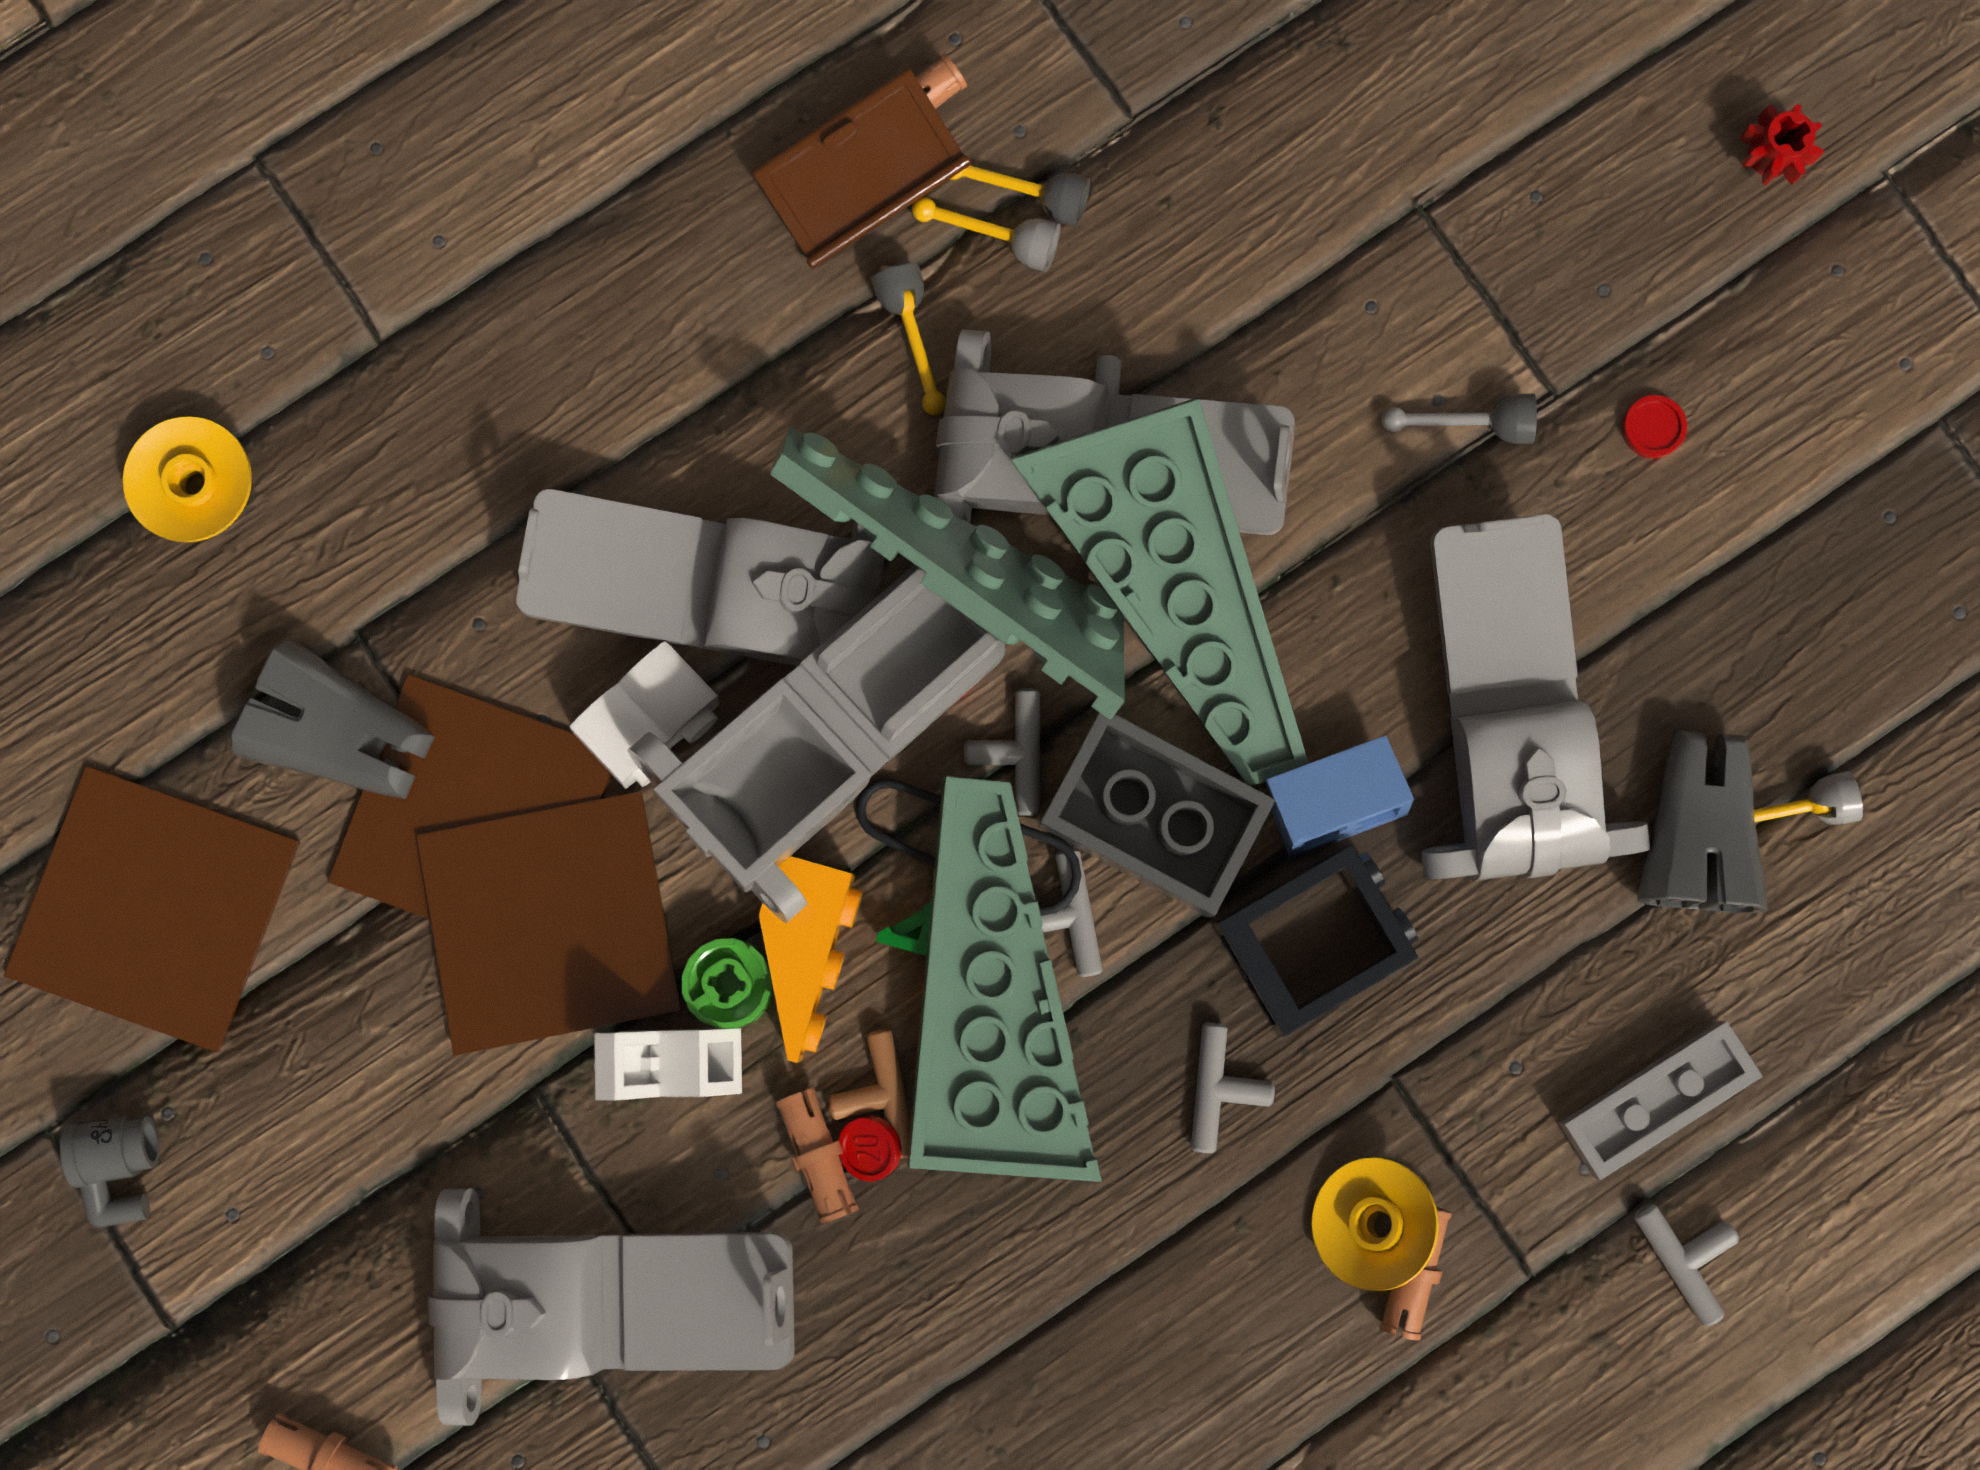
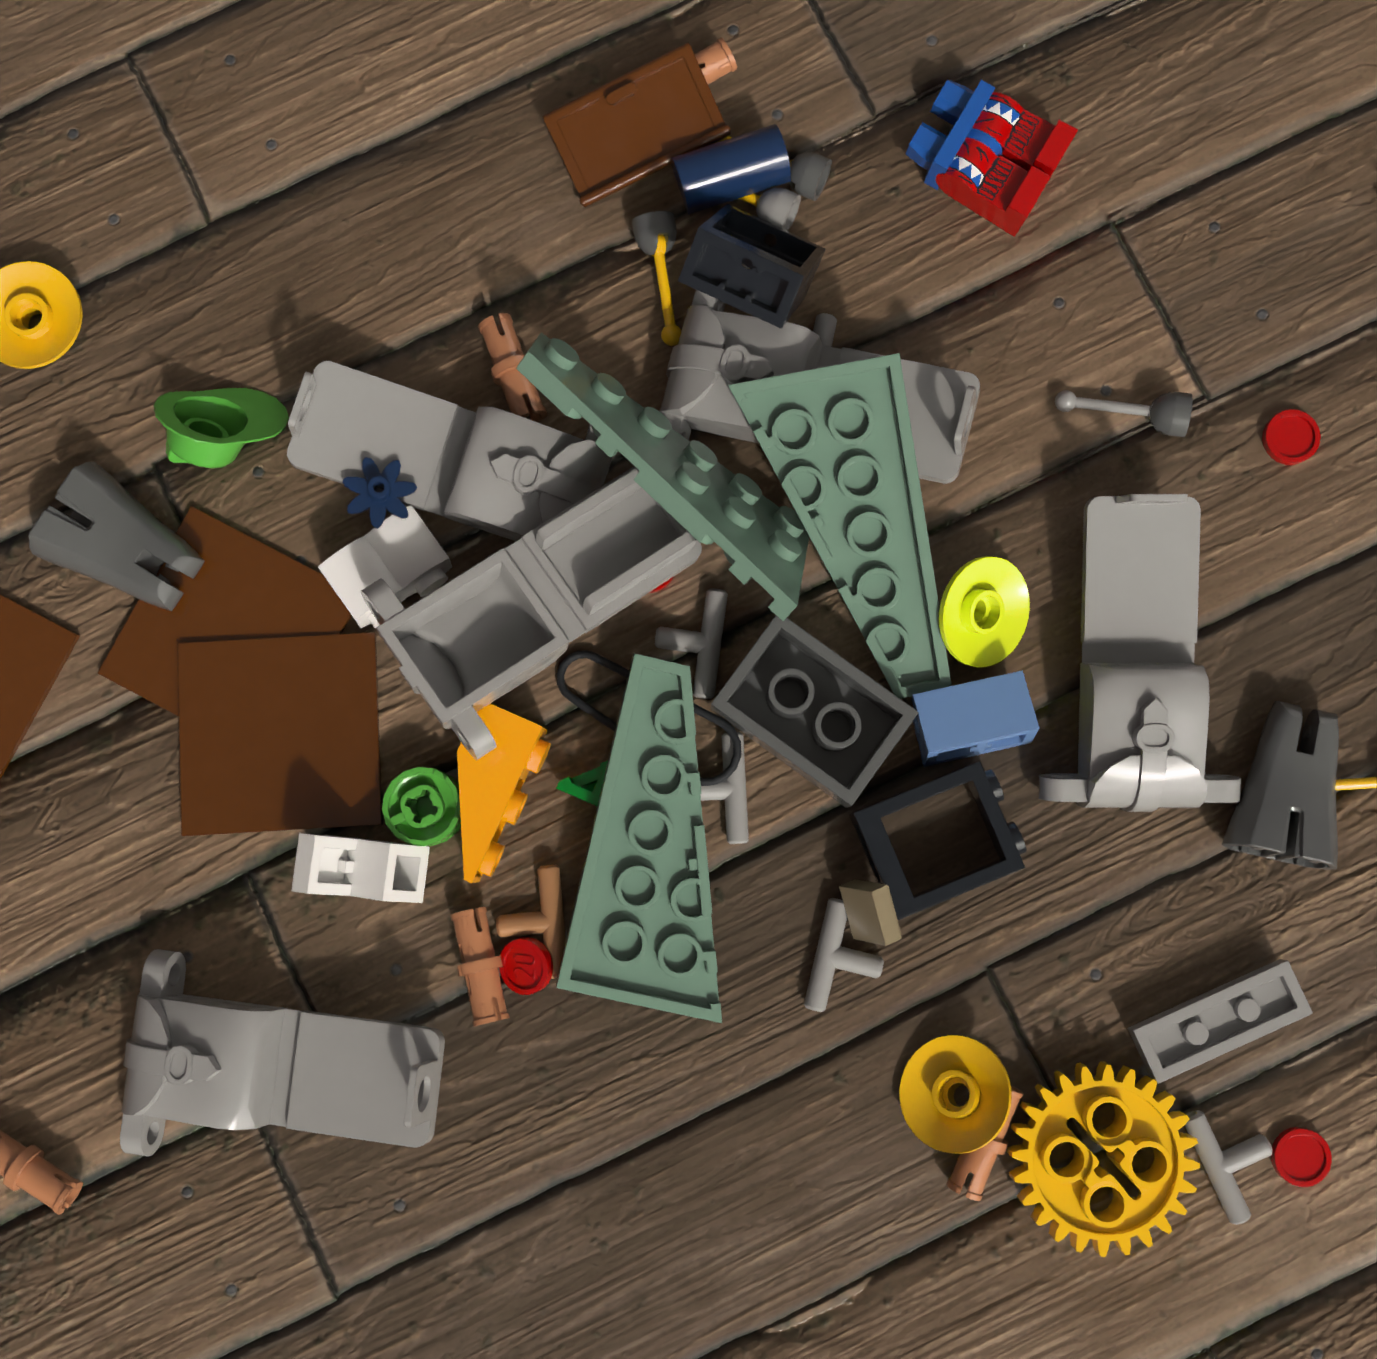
camera: 15 degrees right, 0 degrees up
none -> bright green piece [153,388,289,468]
none -> dark blue plant [343,457,417,529]
none -> nougat pin [478,313,547,422]
none -> dark blue brick [671,124,791,215]
none -> black window [678,204,826,329]
none -> dark tan tile [839,879,902,946]
none -> hips [905,79,1078,237]
none -> neon yellow dish [939,556,1030,667]
none -> yellow gear [1007,1061,1200,1257]
none -> red piece [1271,1127,1332,1187]

